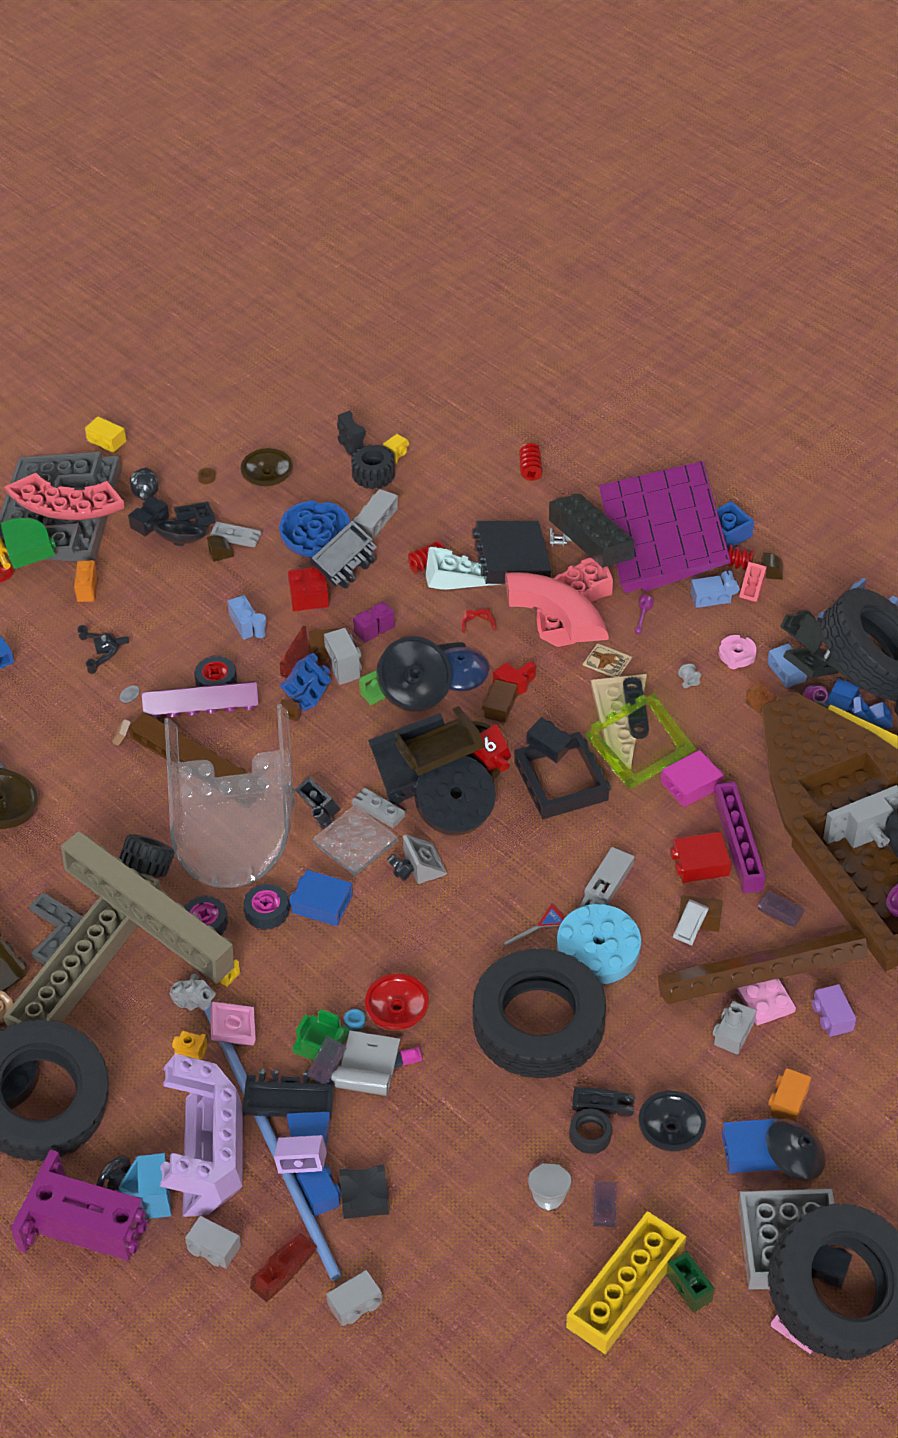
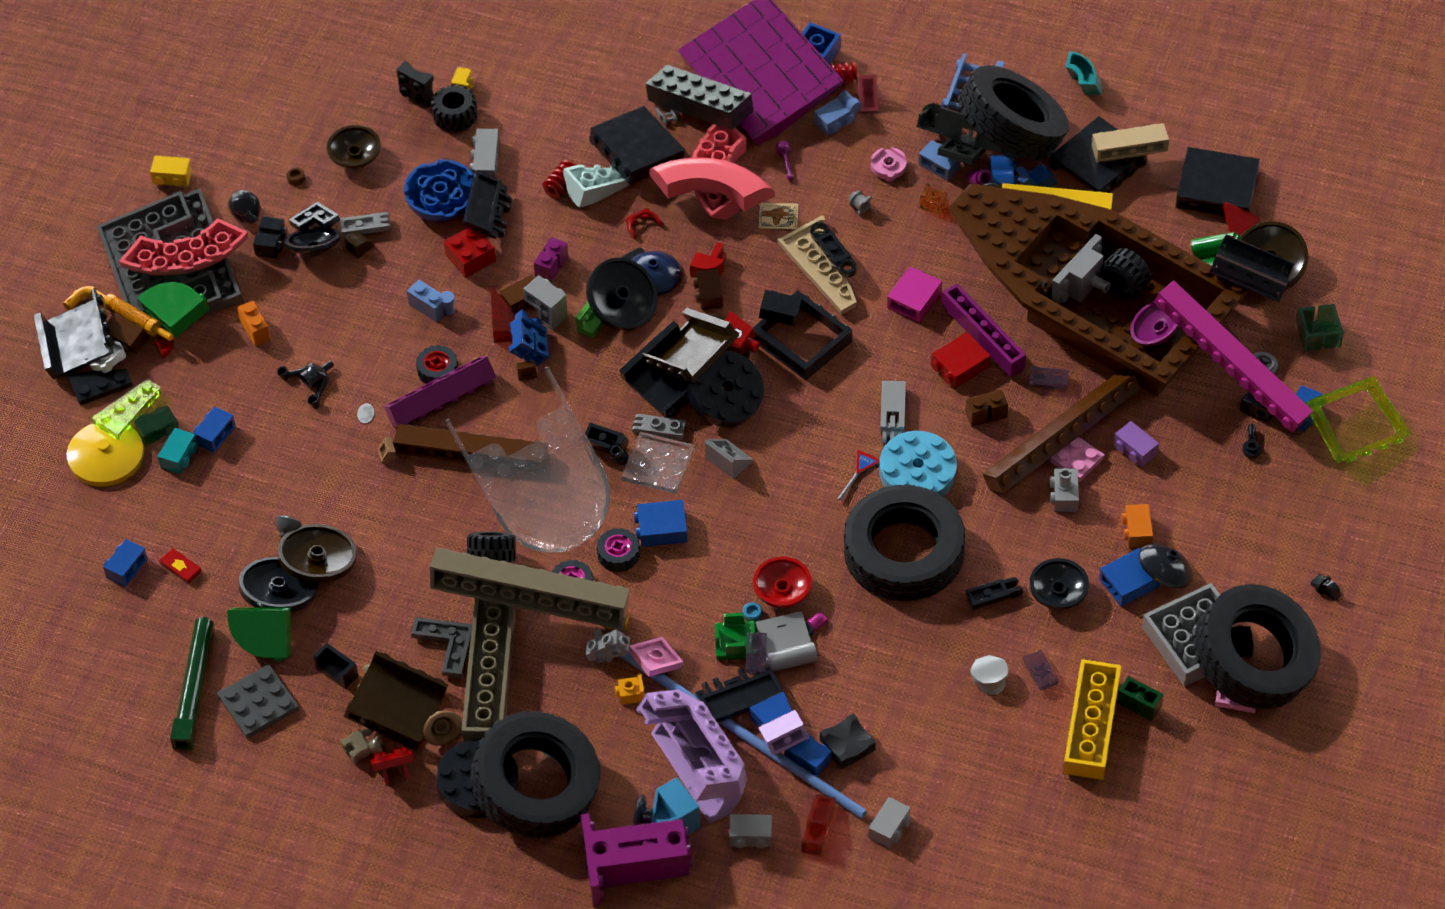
camera: 25 degrees left, 5 degrees up
black piece [387,854,414,881] -> none
red piece [519,443,542,481] -> none
black tyre [569,1109,612,1154] -> none
clear neon green windscreen [584,693,696,789] -> none
tile [673,899,709,946] -> none
dark brown brick [762,552,783,580] -> none

